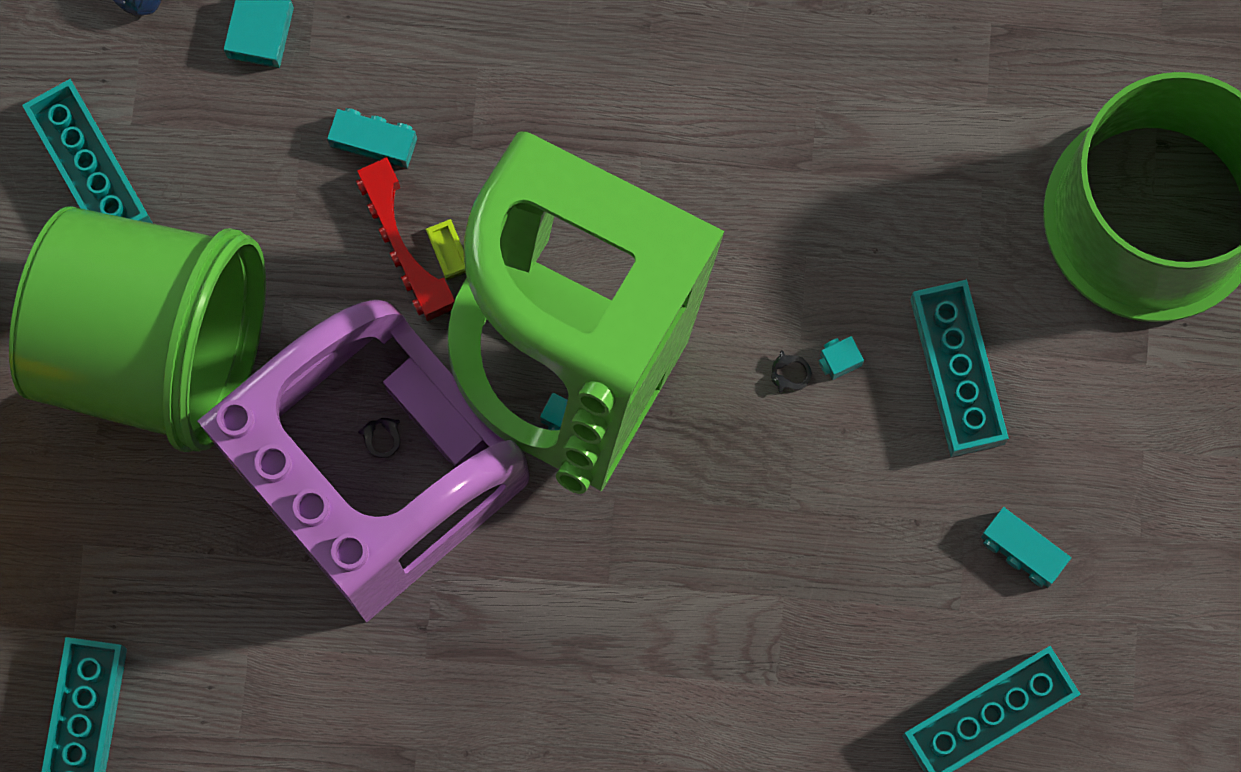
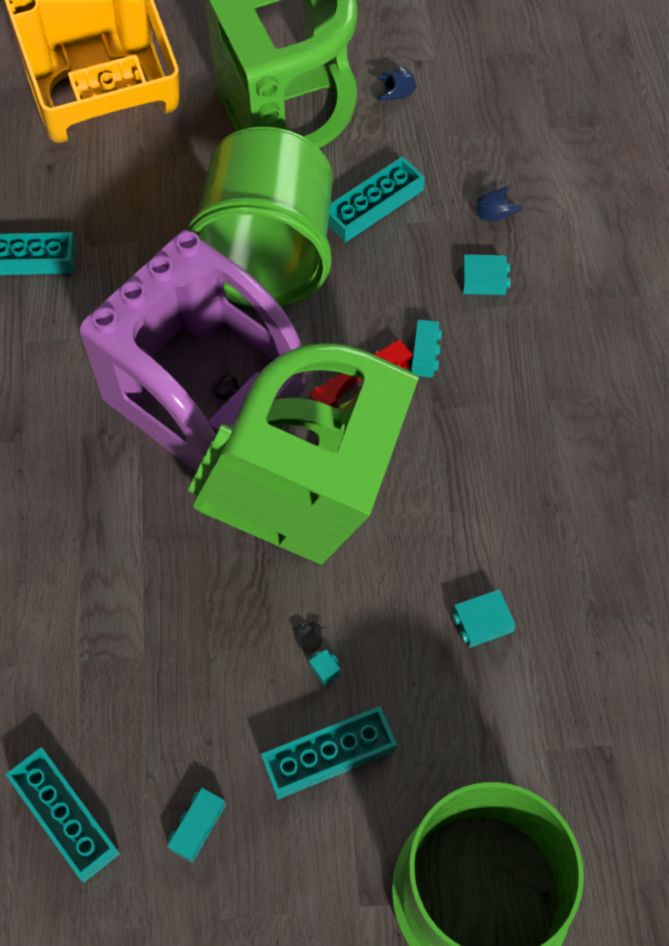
camera: 80 degrees right, 15 degrees down
none -> teal brick [452,589,516,648]

